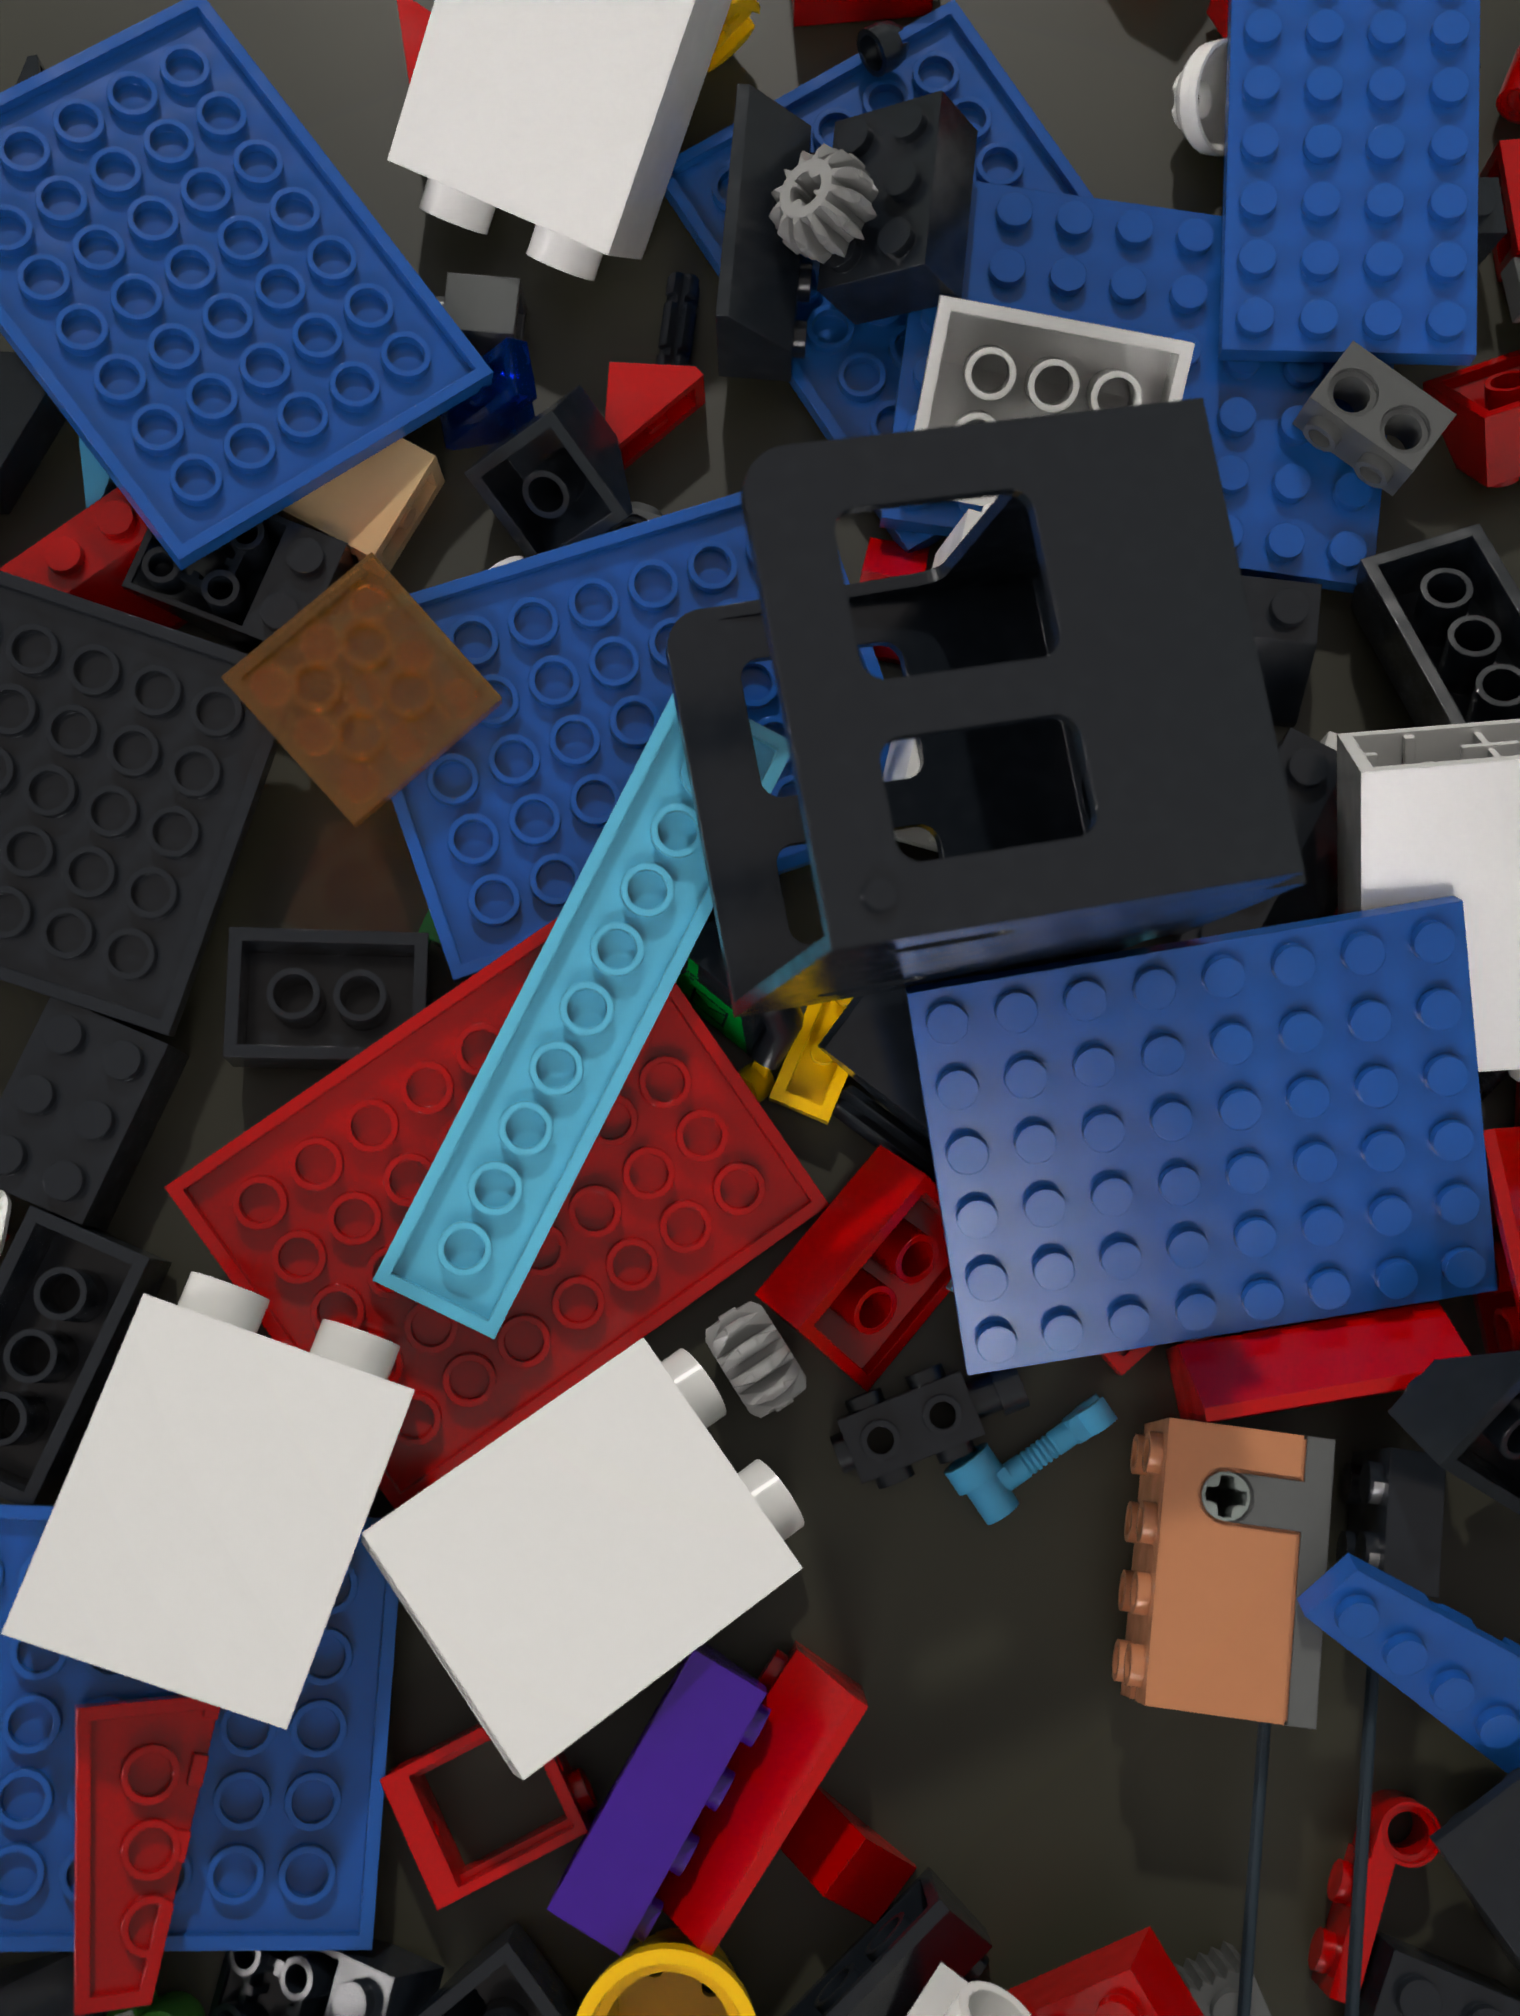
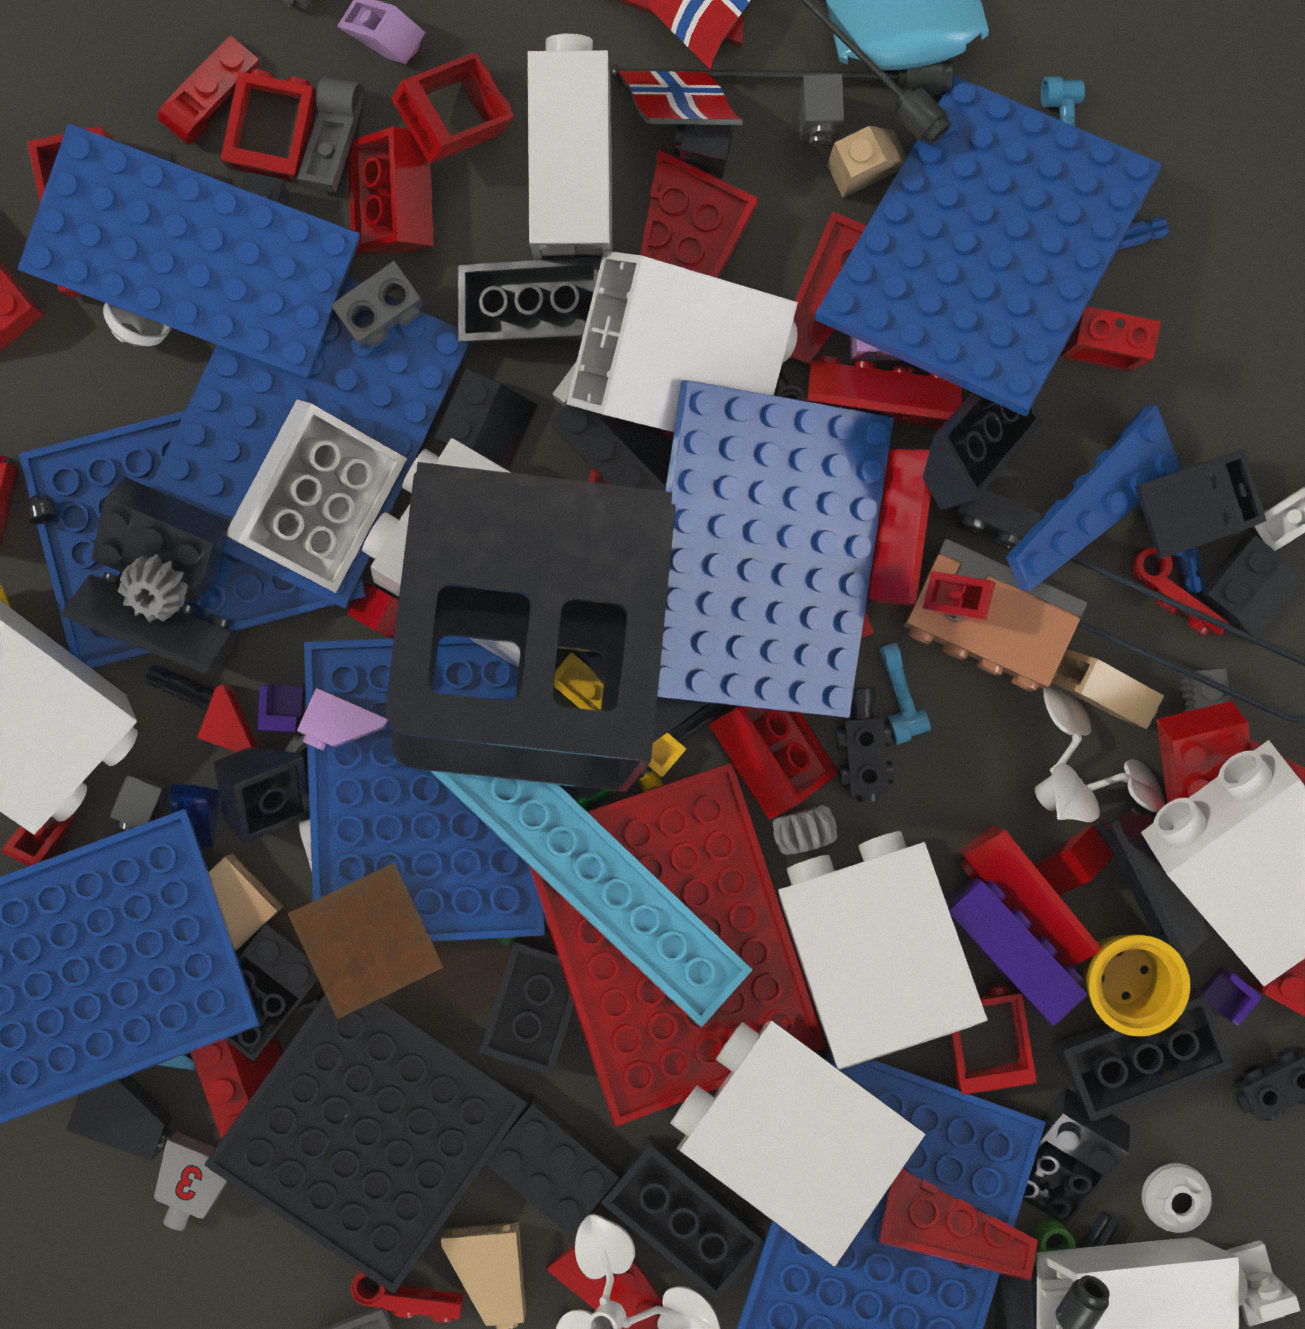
camera: 75 degrees left, 10 degrees up
none -> red slope [2,812,76,866]
none -> dark purple panel [258,684,304,732]
none -> lavender slope [297,688,388,751]
none -> red slope [923,571,996,623]
none -> white plant [1035,684,1166,822]
none -> tan slope [1051,649,1164,729]
none -> blue axle [1176,547,1205,595]

